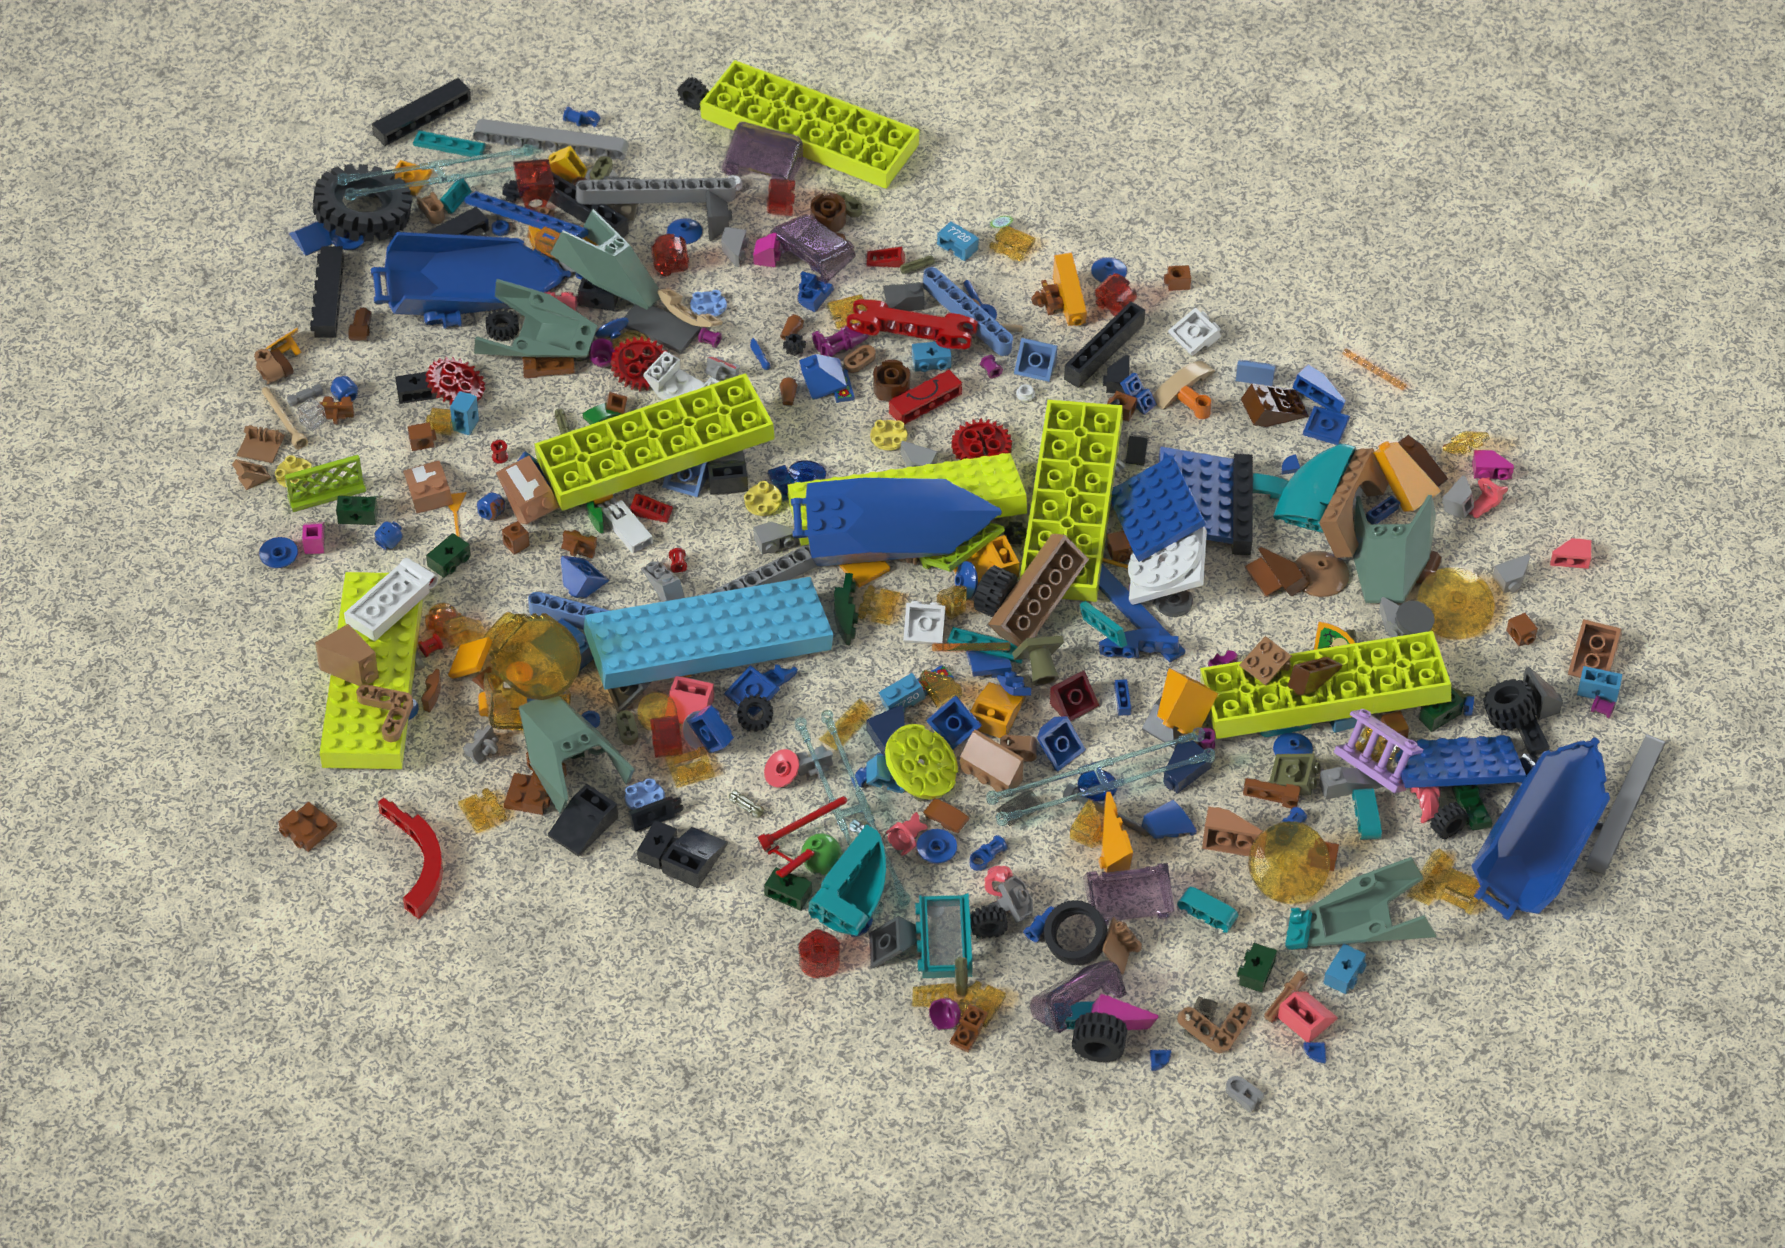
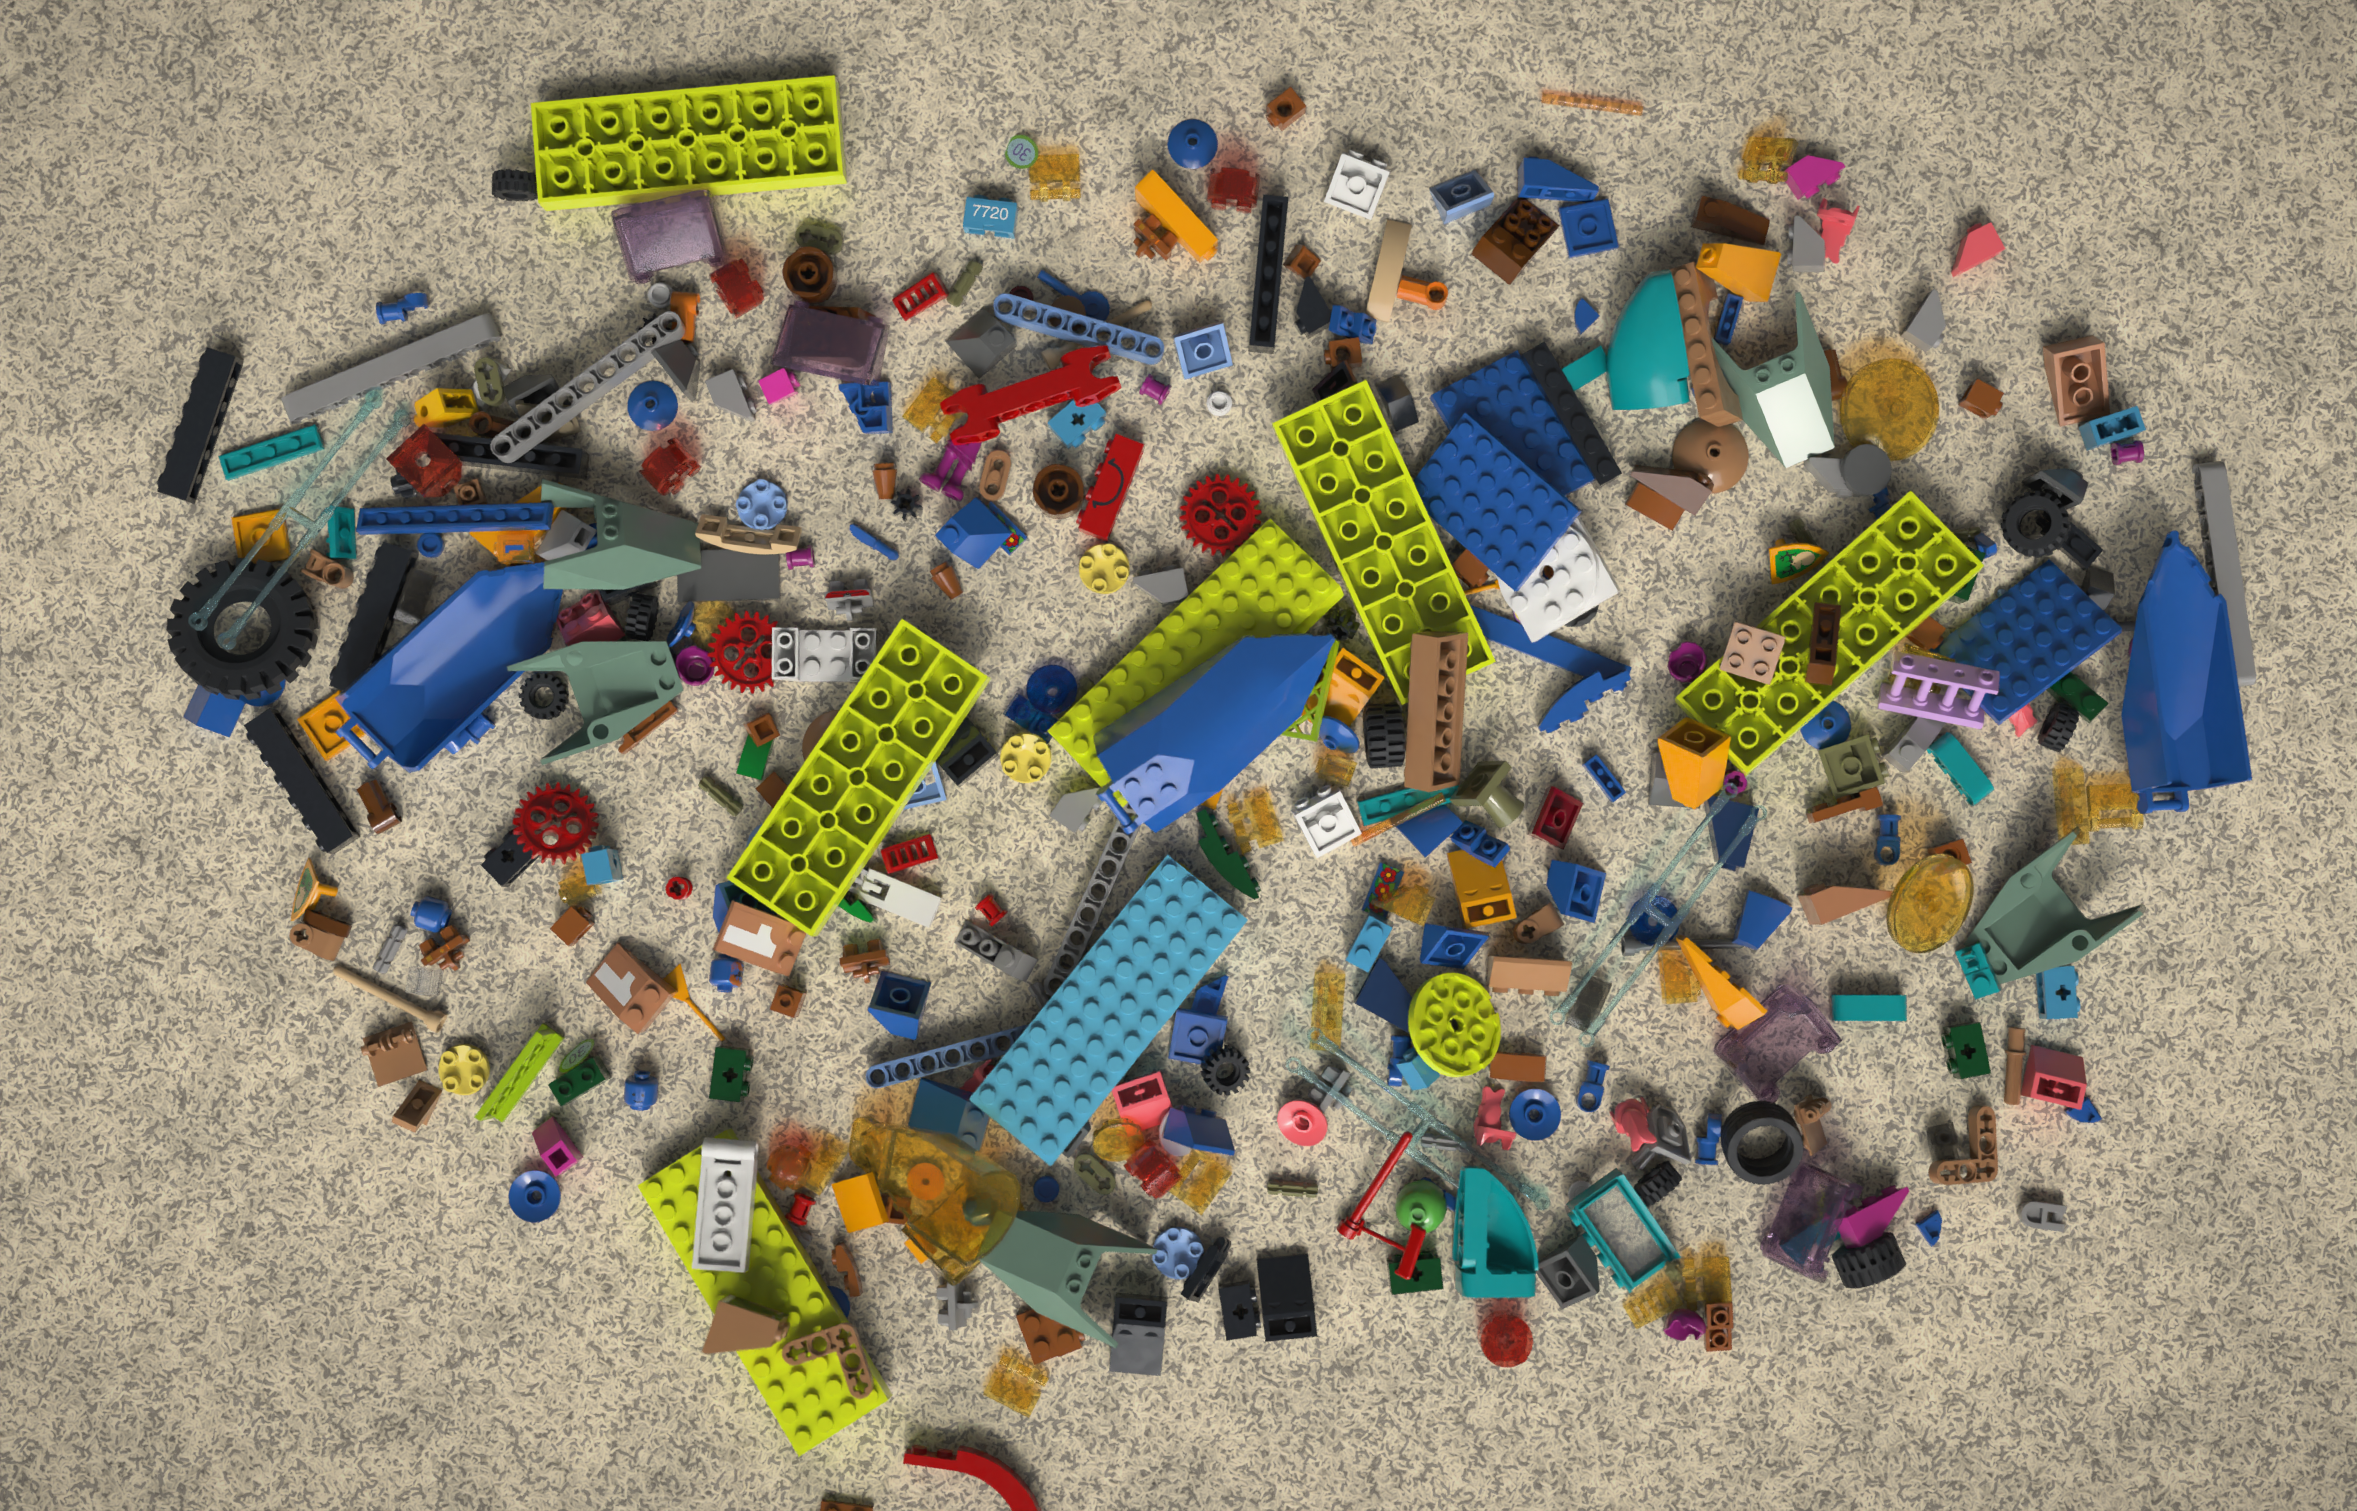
camera: 30 degrees left, 35 degrees up
teal tile [1080,601,1127,648] -> none
none -> light orange tile [297,690,366,761]
none -> black tyre [625,593,659,641]
none -> orange piece [670,291,700,343]
none -> dark orange slope [1283,244,1321,280]

